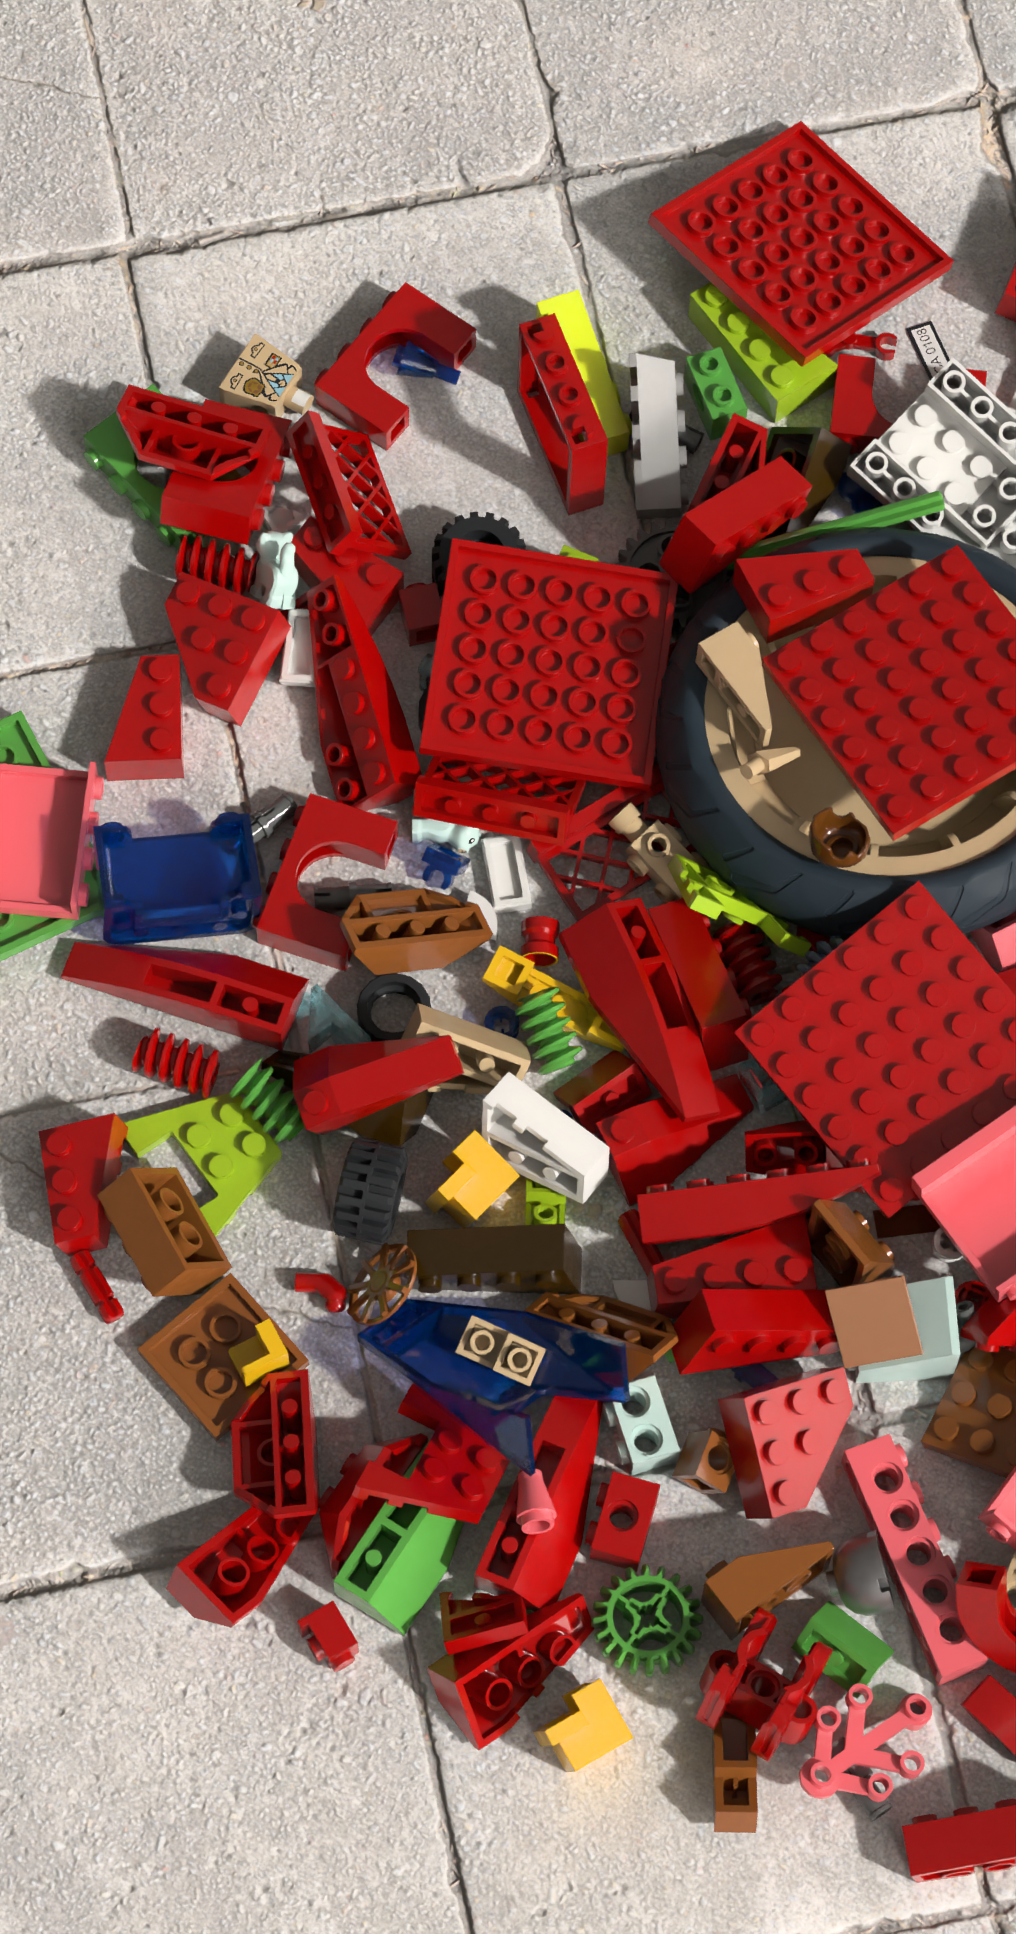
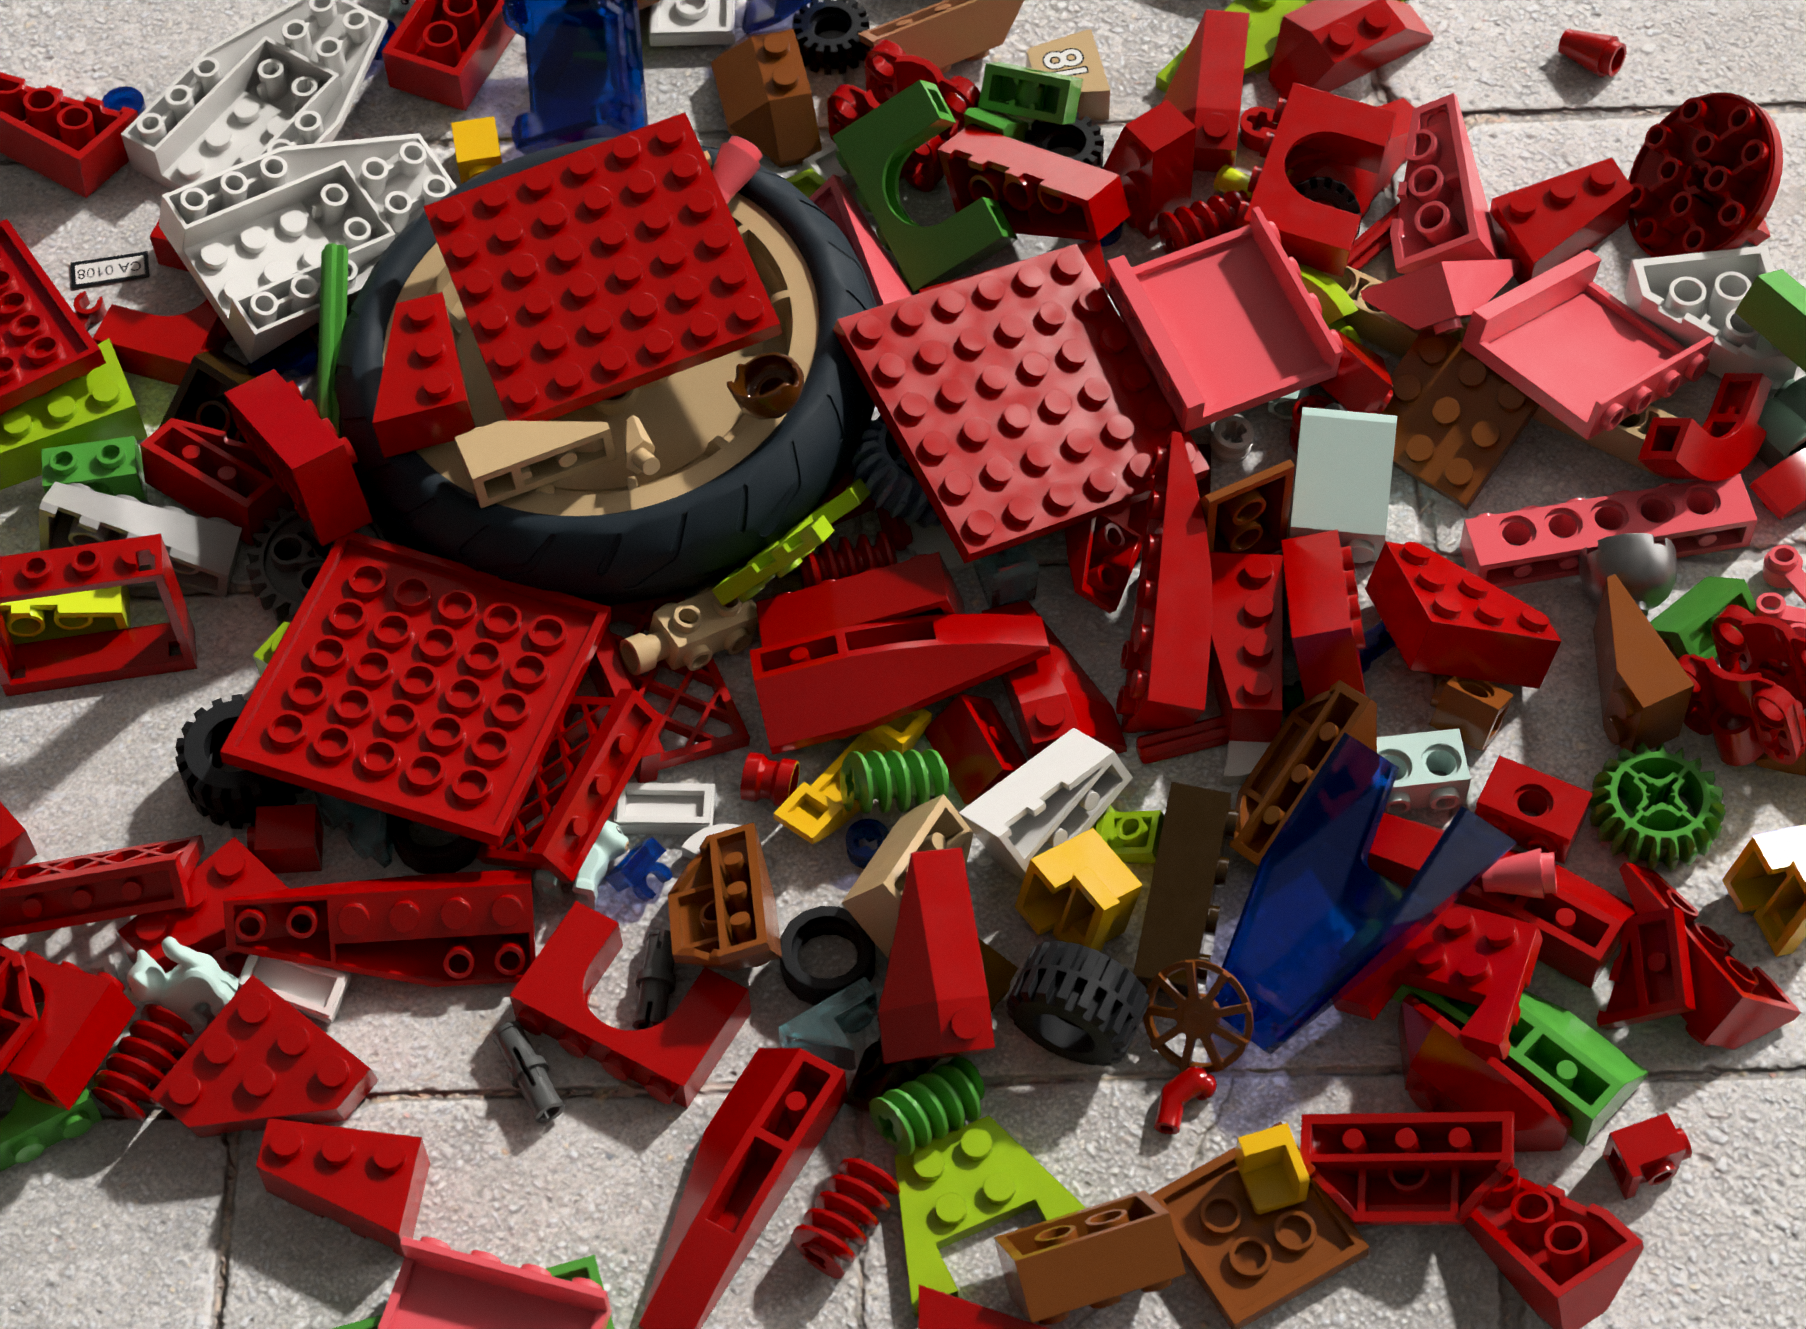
camera: 75 degrees left, 10 degrees down
clear blue windscreen [93,812,262,945] -> none
tan slope [455,1315,546,1387] -> none
nougat piece [825,1275,923,1368] -> none

